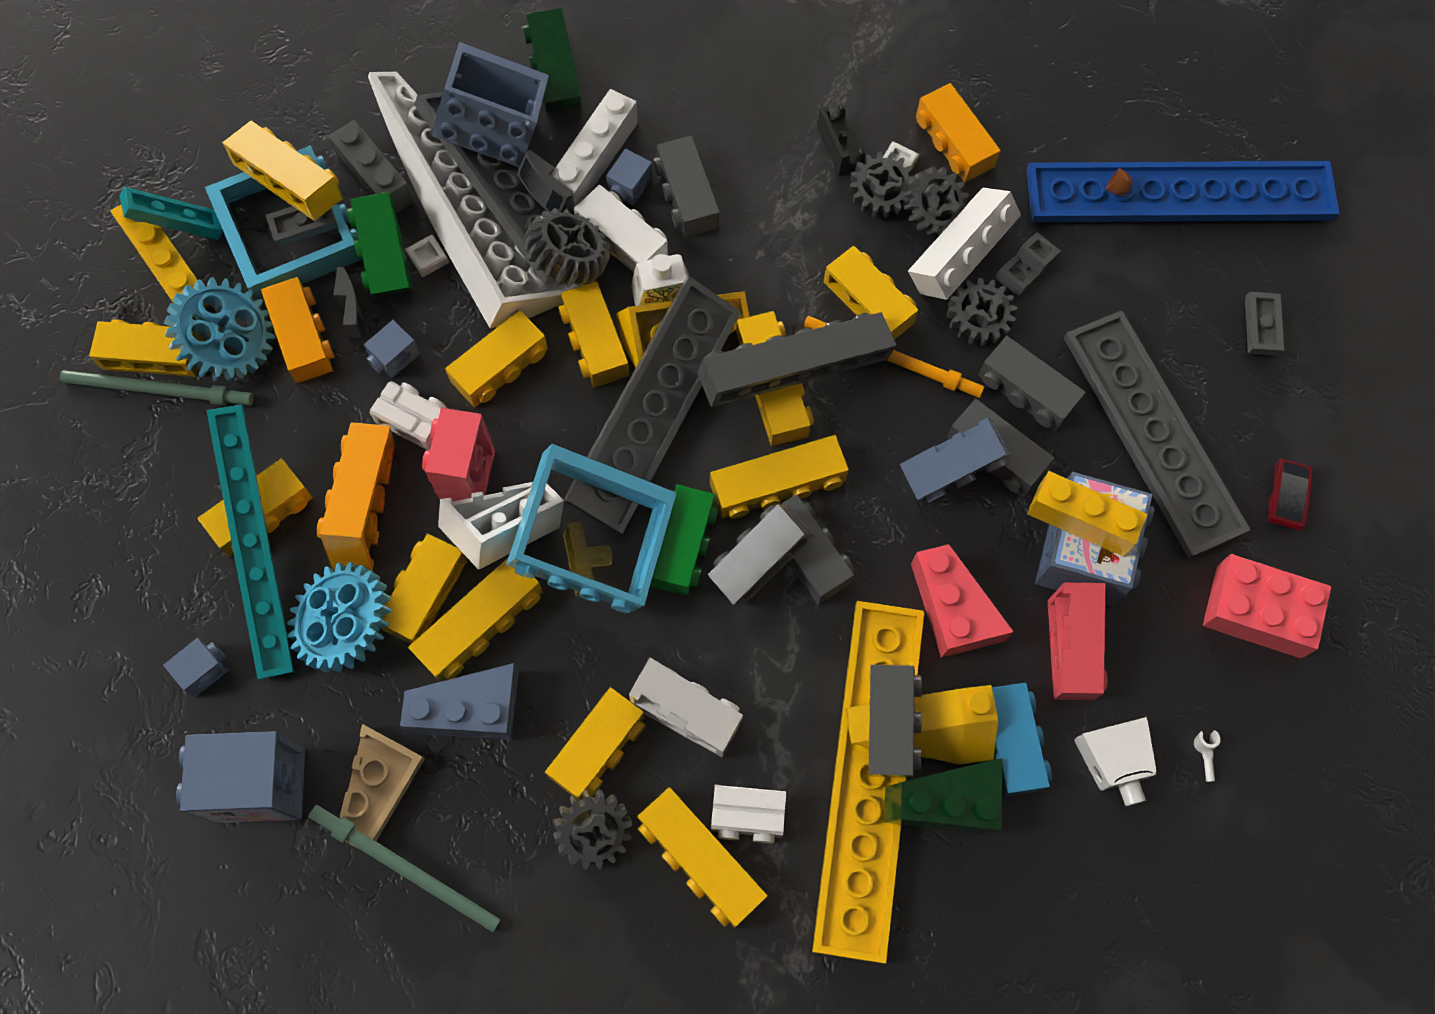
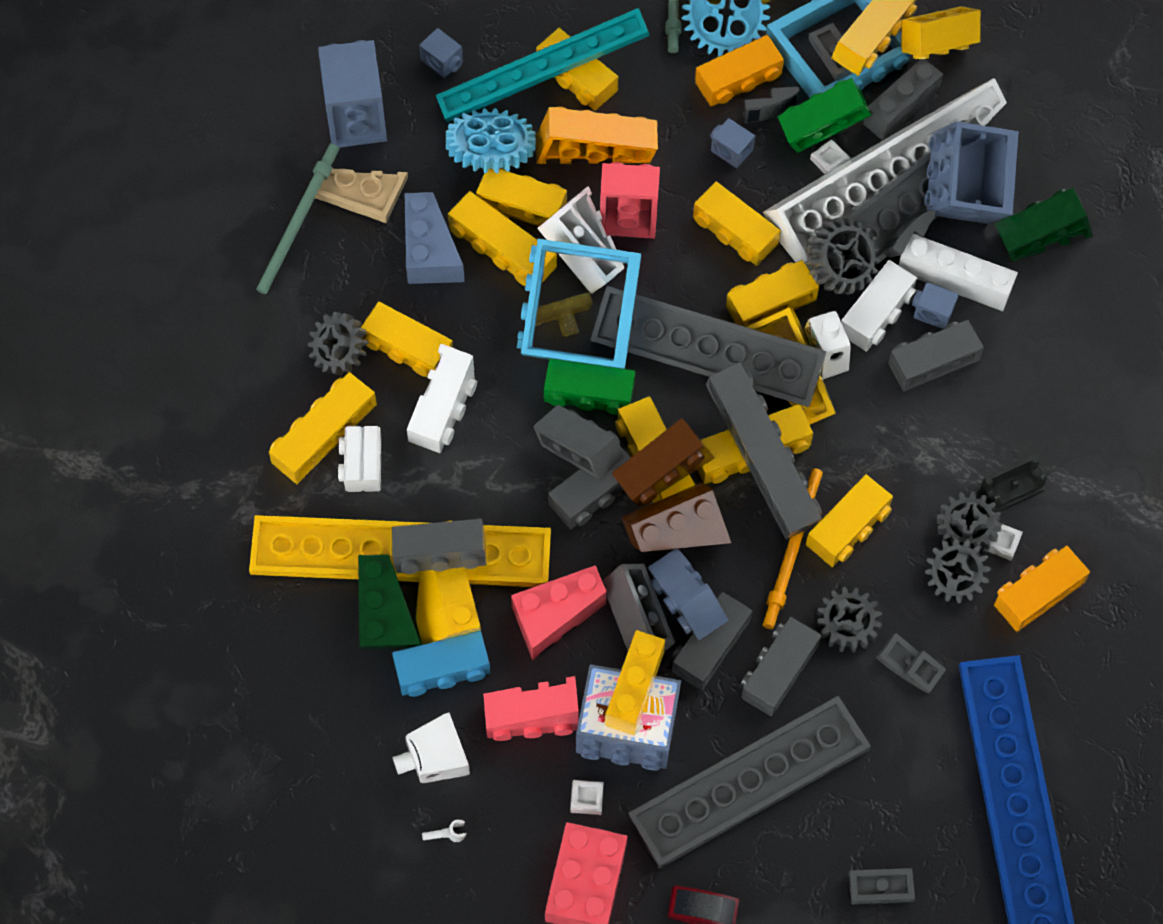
camera: 85 degrees right, 5 degrees down
white brick [370,381,447,450] -> none
white brick [908,188,1021,300] -> none
dark orange hinge [1105,168,1133,196] -> none
none -> white tile [571,780,604,815]
none -> dark grey brick [602,563,675,652]
none -> reddish brown wedge [612,418,715,506]
none -> wedge [621,482,731,552]
none -> yellow brick [901,6,981,59]

